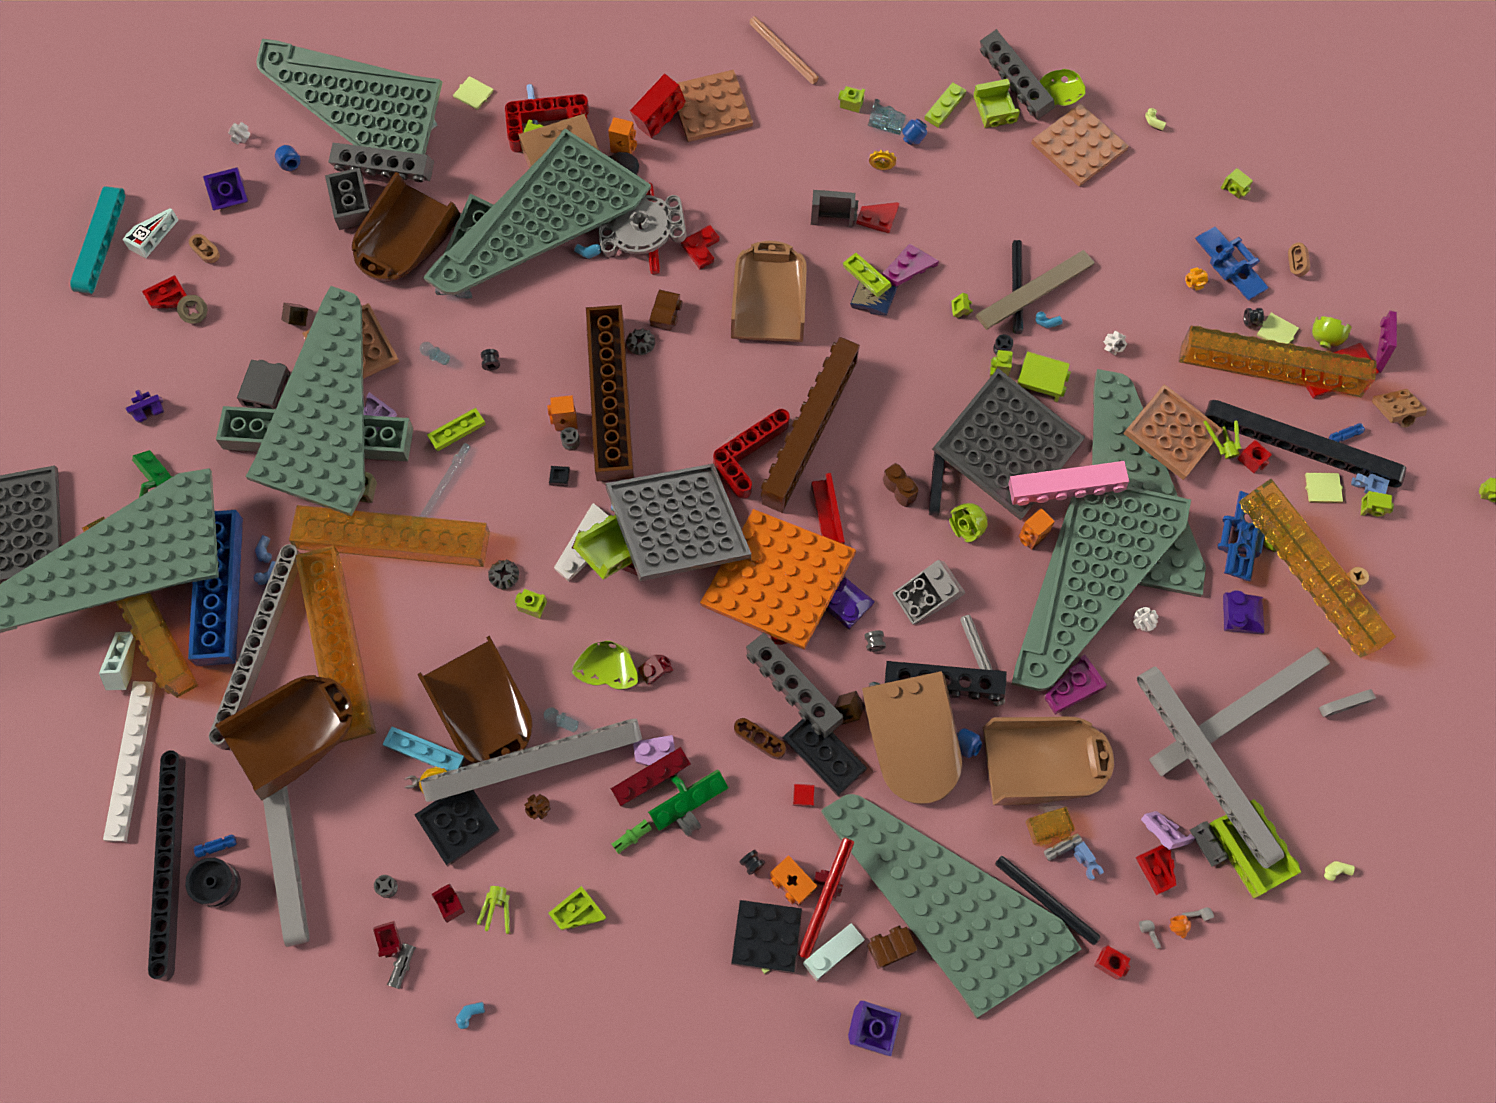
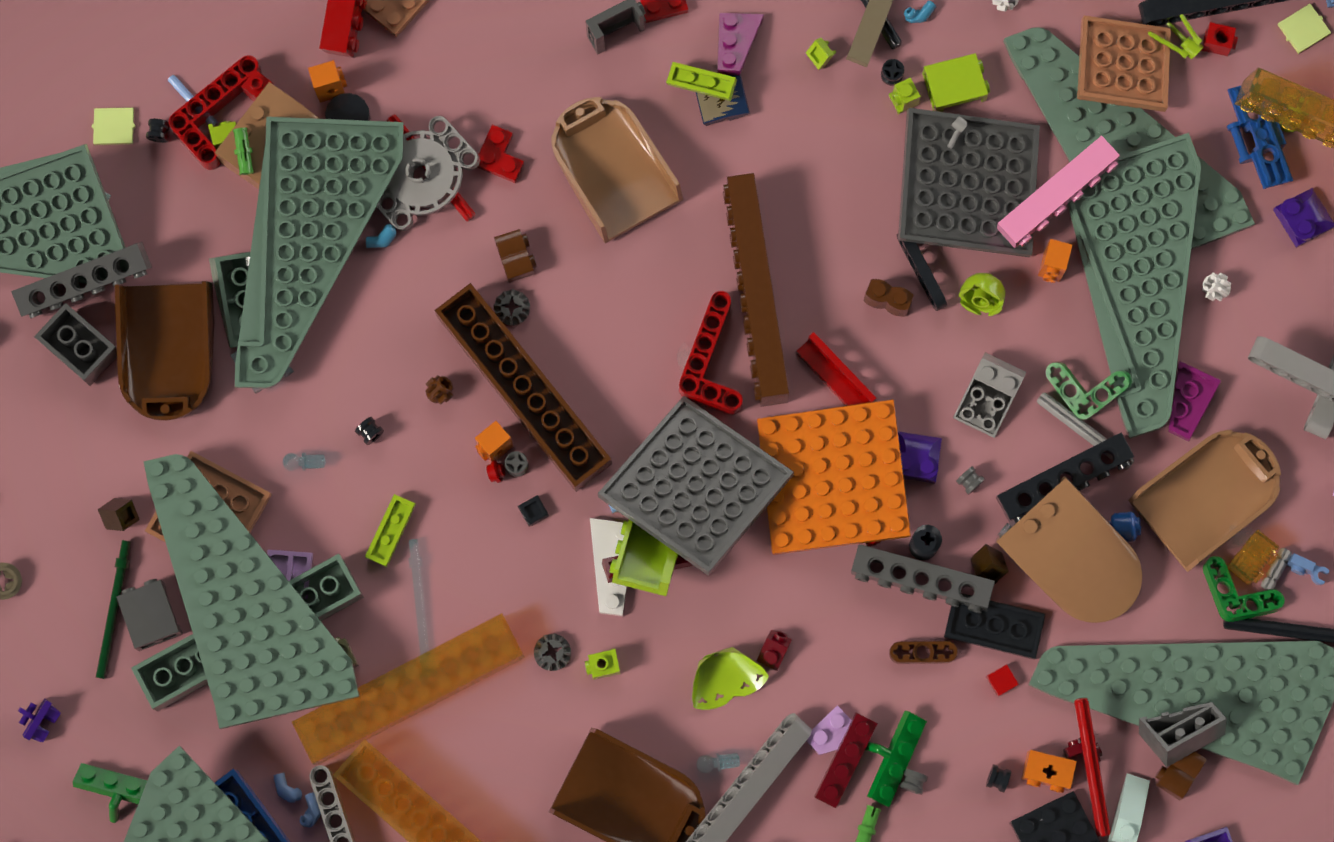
camera: 30 degrees left, 10 degrees up
none -> dark green bar [95,540,131,679]
none -> black wheel [146,118,170,143]
none -> bright green pin [233,128,254,175]
none -> reddish brown gear [425,375,454,404]
none -> red plate [486,460,505,483]
none -> black piece [909,524,942,560]
none -> light grey hand [947,116,967,149]
none -> green beam [1046,362,1132,419]
none -> dark grey wedge [1139,702,1227,767]
none -> green beam [1203,556,1285,622]

